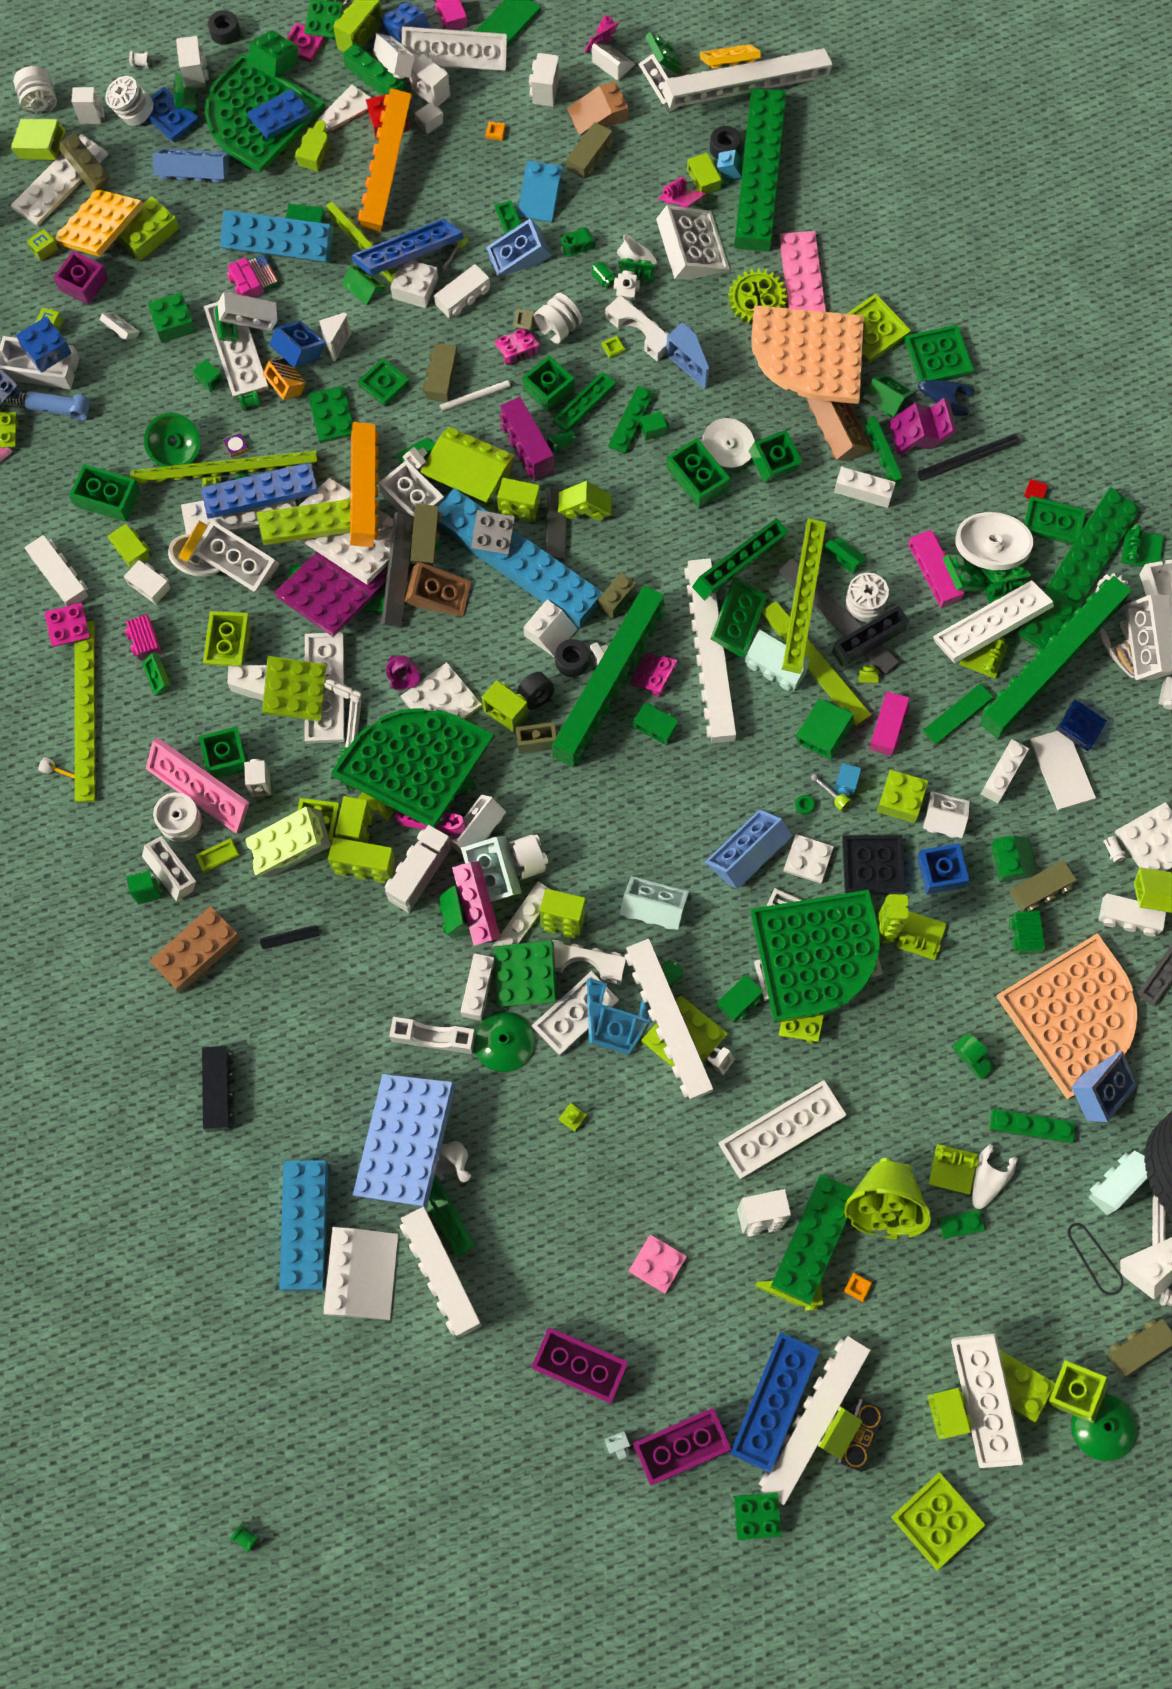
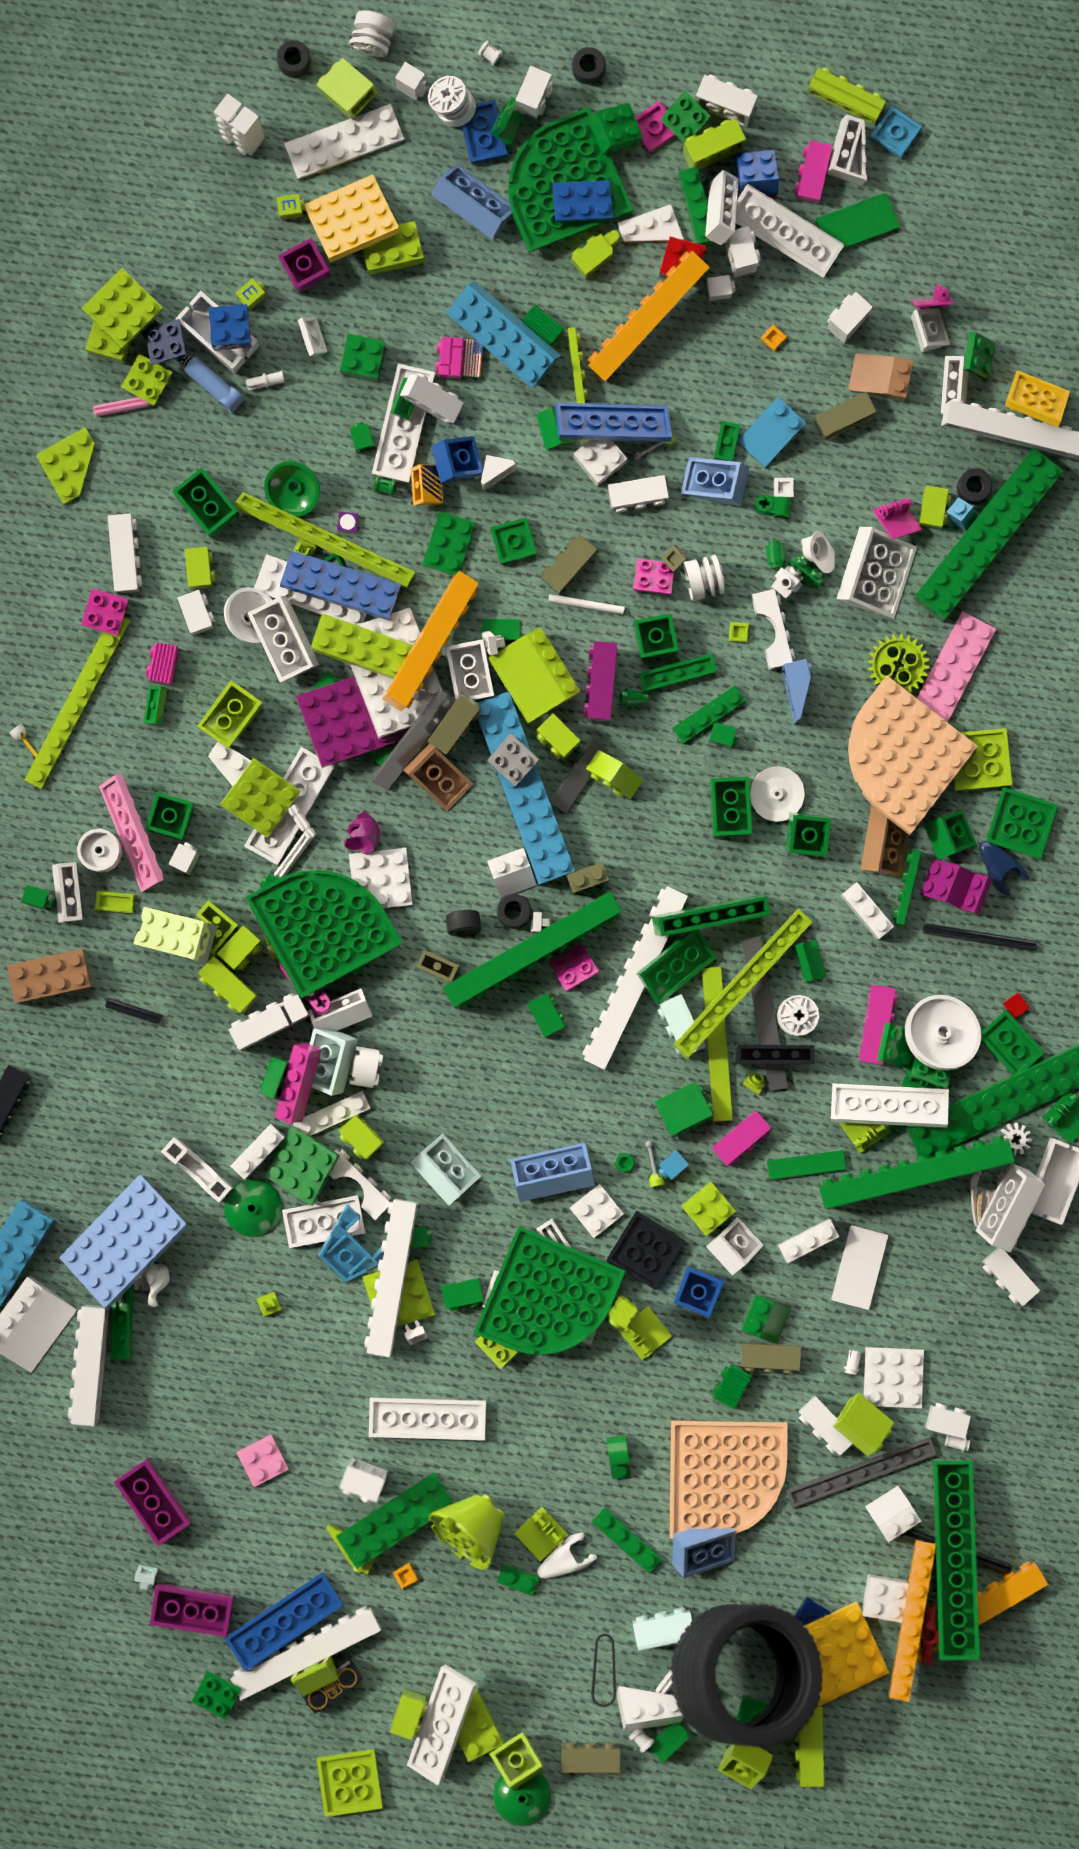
camera: 30 degrees right, 15 degrees up
olive brick [59,132,109,192] -> none
yellow beam [178,520,208,562] -> none
lime brick [481,680,528,733] -> none
clear blue plate [1055,699,1107,752] -> none
none -> white axle [246,371,285,390]
none -> white plate [774,478,793,498]

